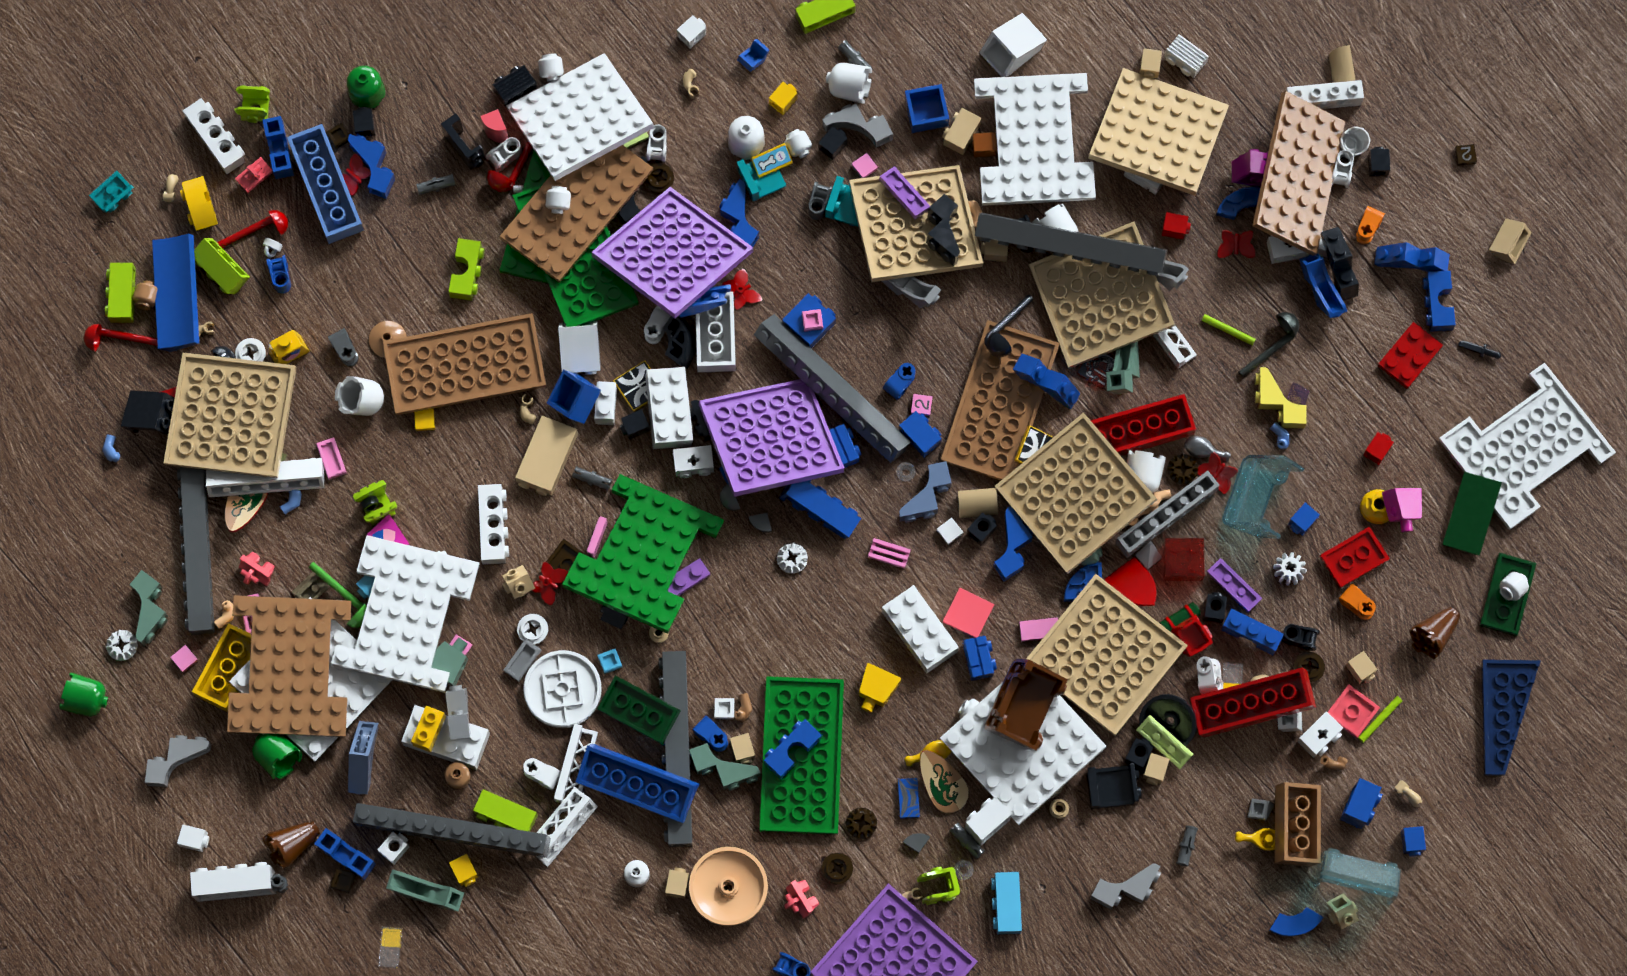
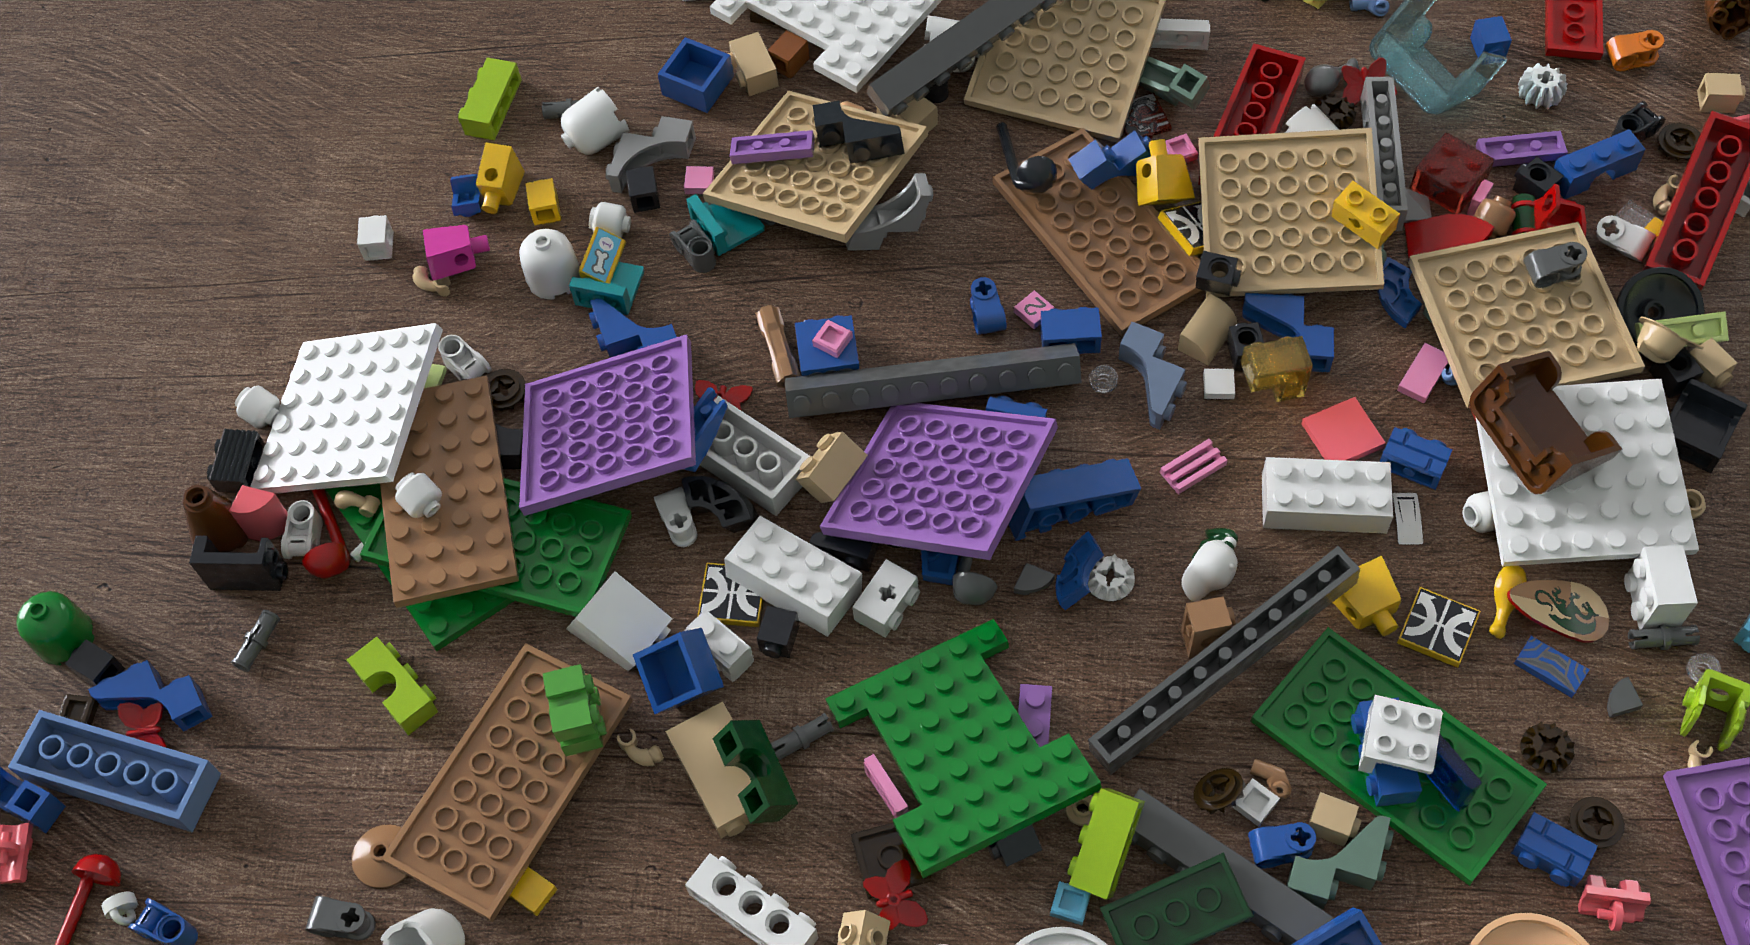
camera: 45 degrees left, 15 degrees down
none -> reddish brown cone [183,485,248,553]
none -> tan arm [334,490,380,518]
none -> dark pink torso [423,225,490,280]
none -> yellow torso [476,142,525,214]
none -> bright green brick [542,664,607,756]
none -> dark green arch [712,720,798,824]
none -> medium nougat axle [755,305,801,389]
none -> tan brick [795,431,868,503]
none -> blue tile [1056,531,1104,610]
none -> lime brick [1068,788,1145,900]
none -> dark grey brick [1088,546,1360,775]
none -> yellow torso [1136,139,1195,206]
none -> bright pink tile [1165,133,1198,163]
none -> medium nougat brick [1181,596,1235,658]
none -> white hair [1182,528,1238,602]
none -> dark brown gear [1193,768,1246,815]
none -> black brick [1196,251,1242,296]
none -> clear yellow brick [1241,336,1313,402]
none -> yellow brick [1331,180,1400,249]
none -> white bracket [1358,695,1443,774]
none -> white sticker [1392,493,1423,544]
none -> tile [1397,587,1481,668]
none -> tile [1425,734,1482,812]
none -> bright pink tile [1467,179,1494,216]
none -> medium nougat head [1474,195,1516,239]
none -> blue brick [1511,812,1598,888]
none -> dark grey piece [1523,242,1587,288]
none -> tan piece [1637,317,1704,363]

